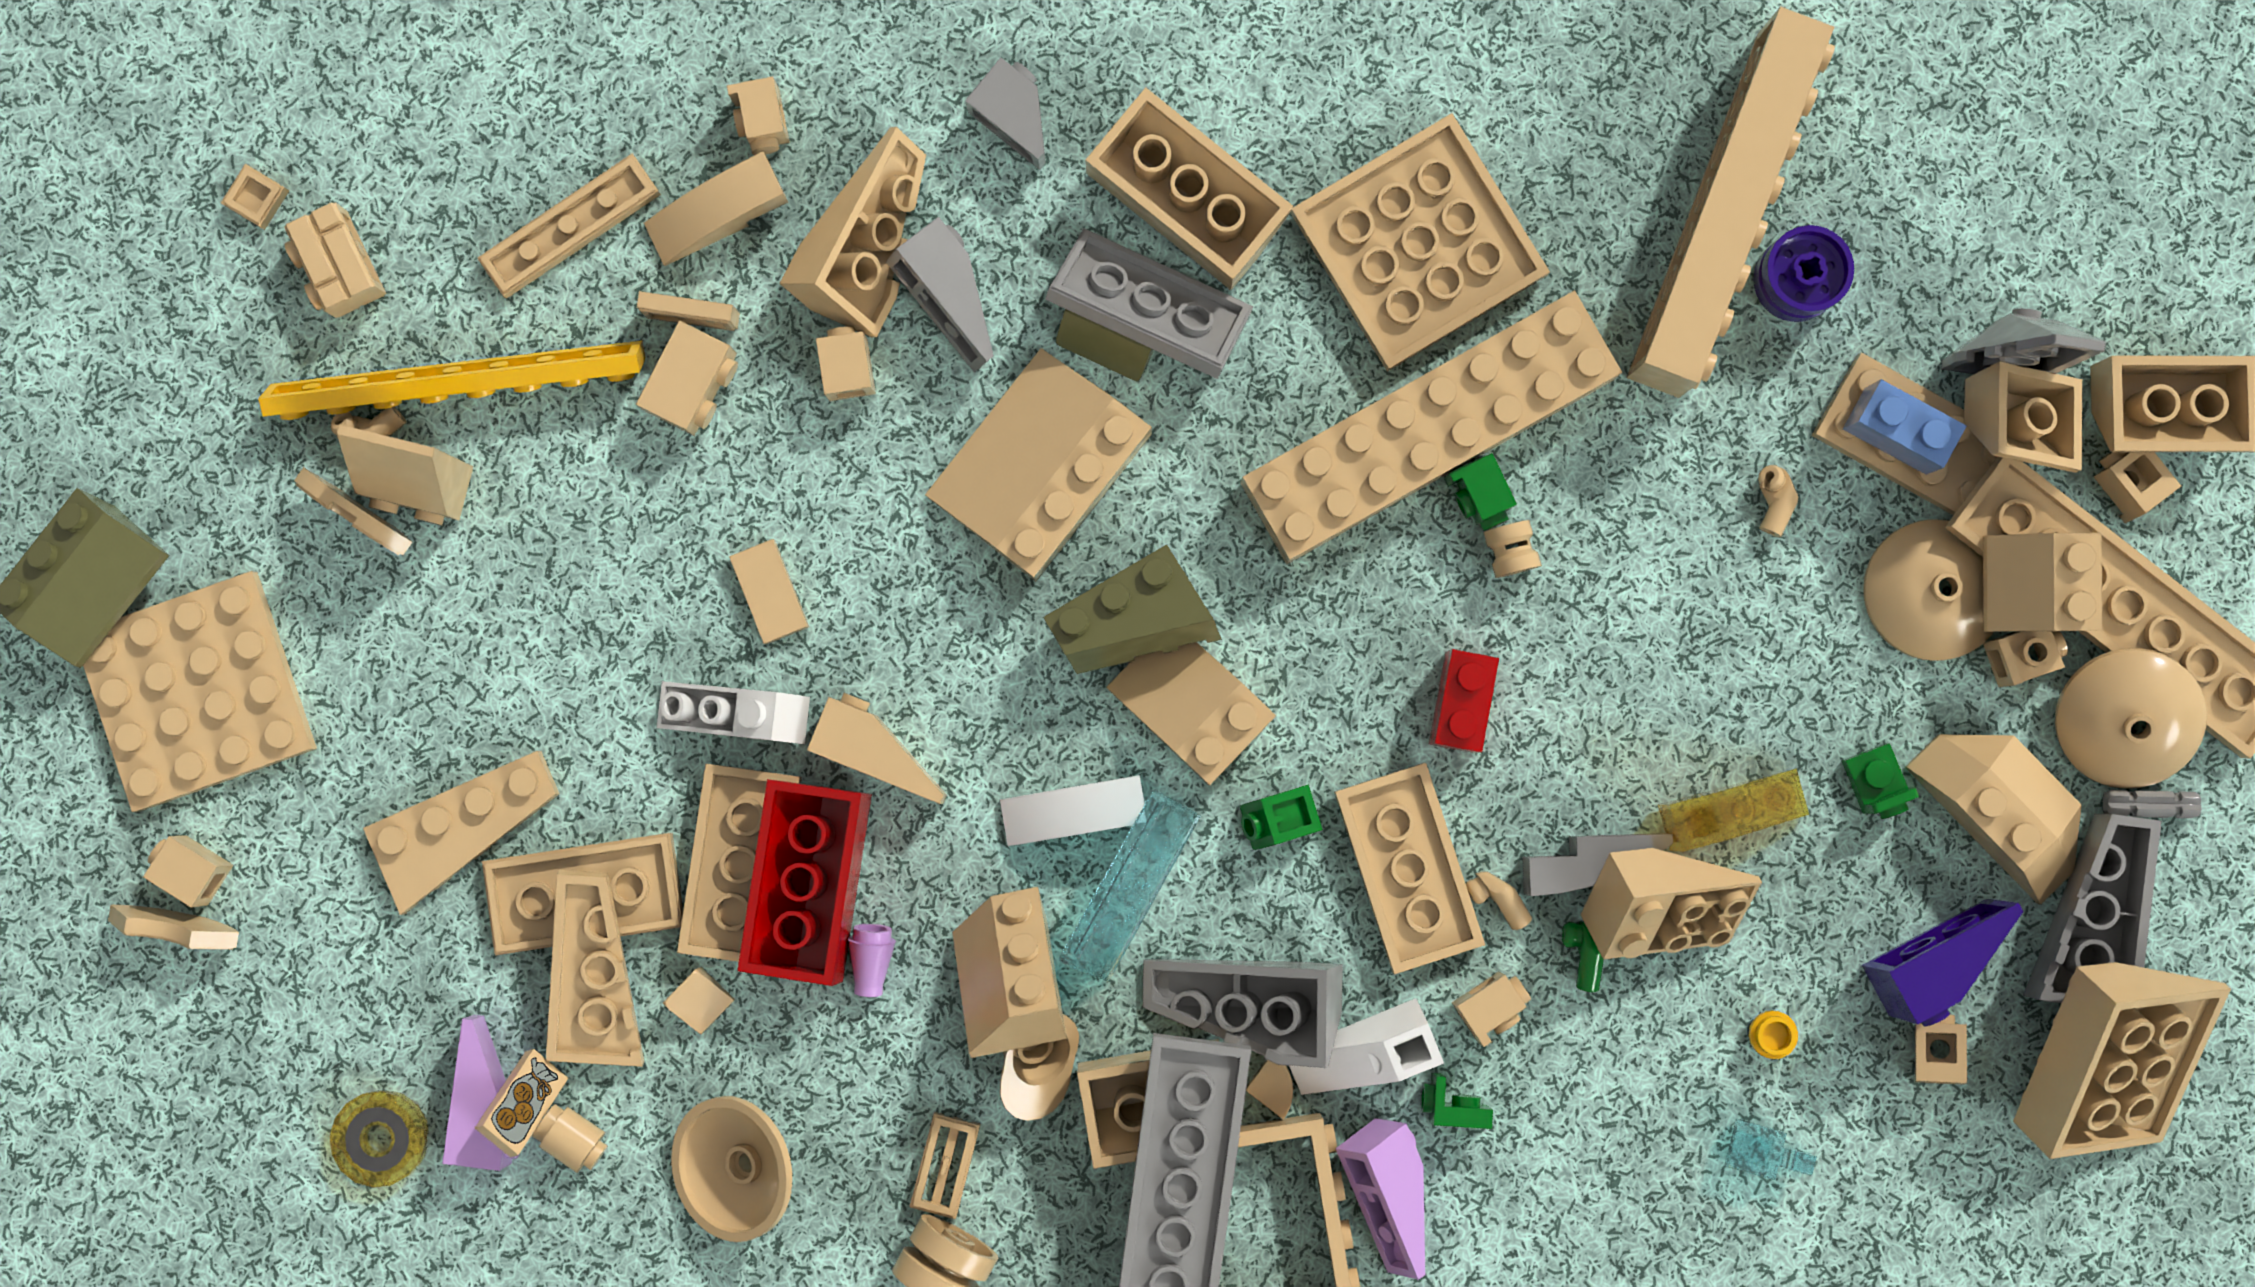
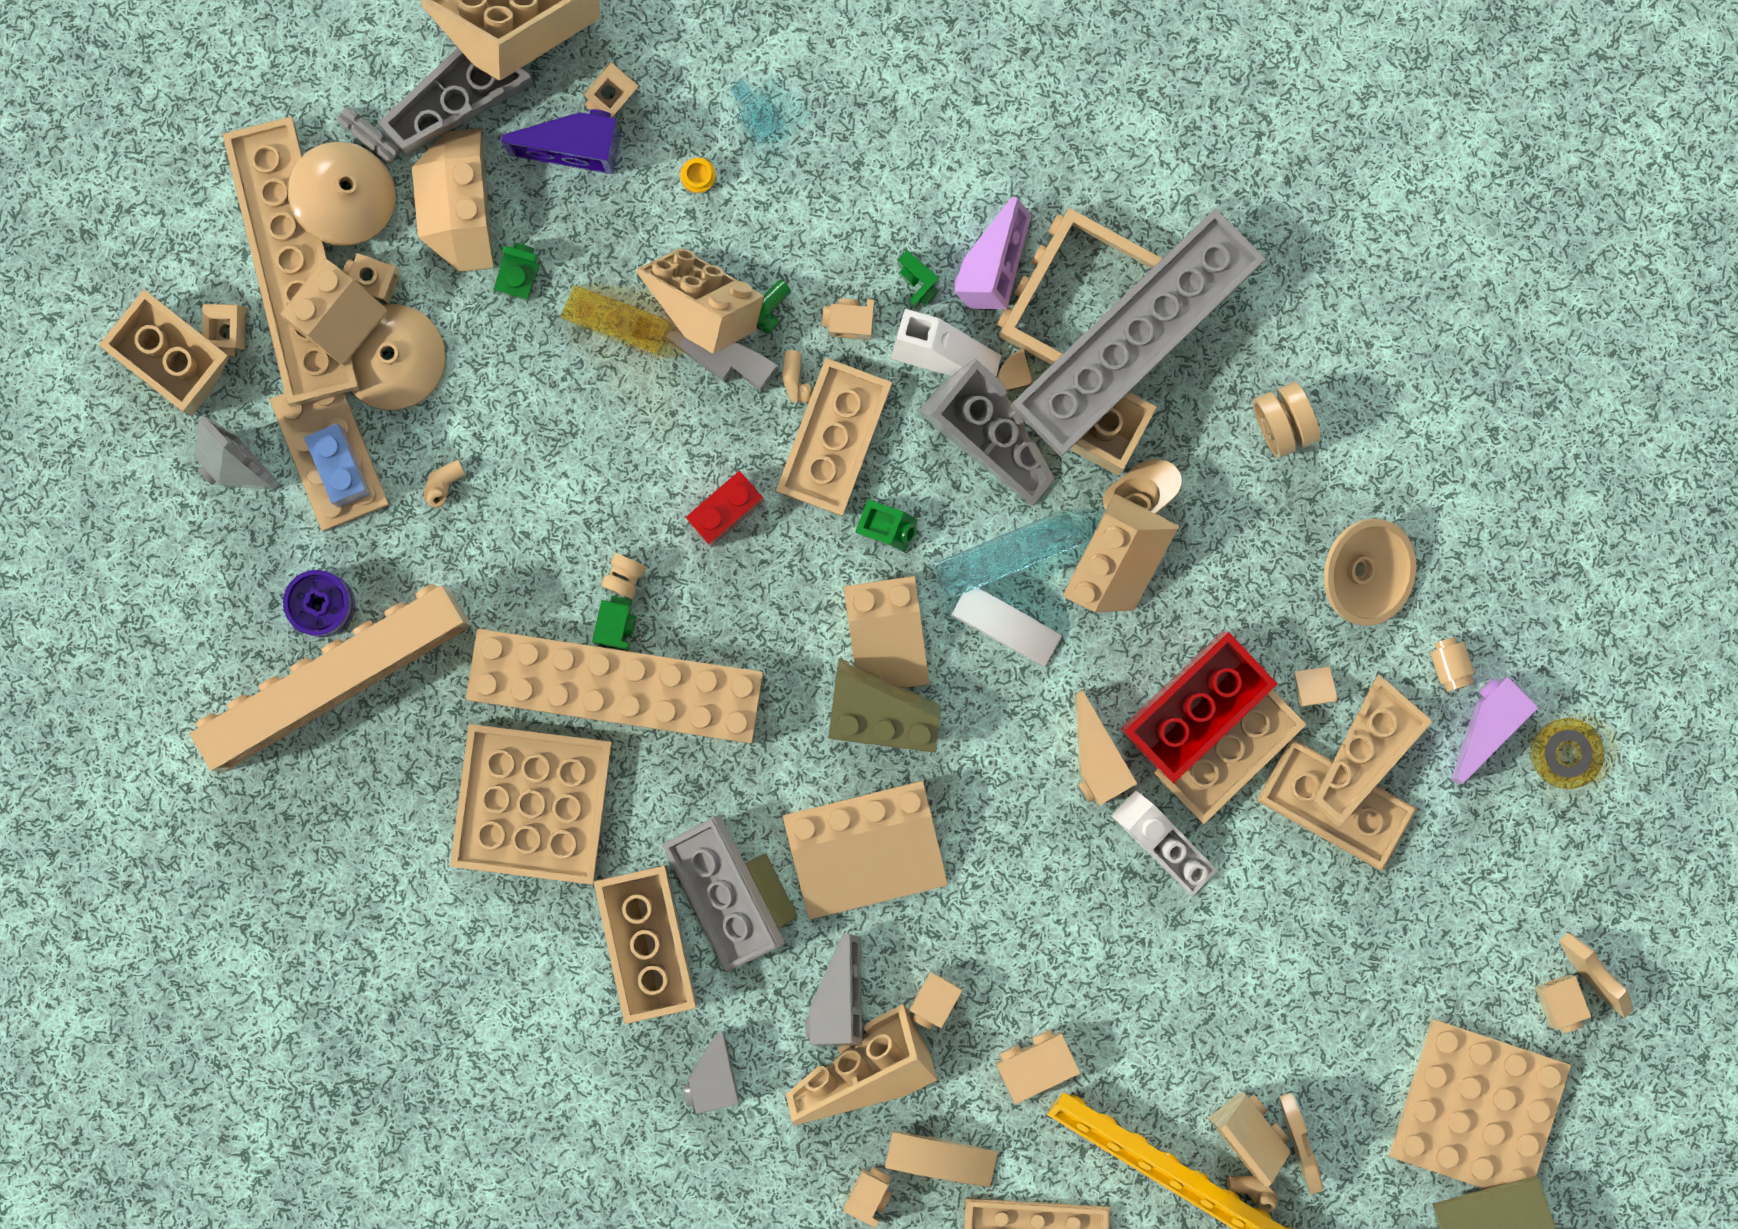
camera: 150 degrees left, 0 degrees up
tan wing [363,751,560,915] -> none
tile [475,1049,568,1157] -> none
tan tile [637,291,740,331] -> none
tan tile [729,539,810,645] -> none
lavender cone [848,924,896,997] -> none
tan tile [910,1112,981,1219] -> none
tan slope [1964,361,2082,473] -> none

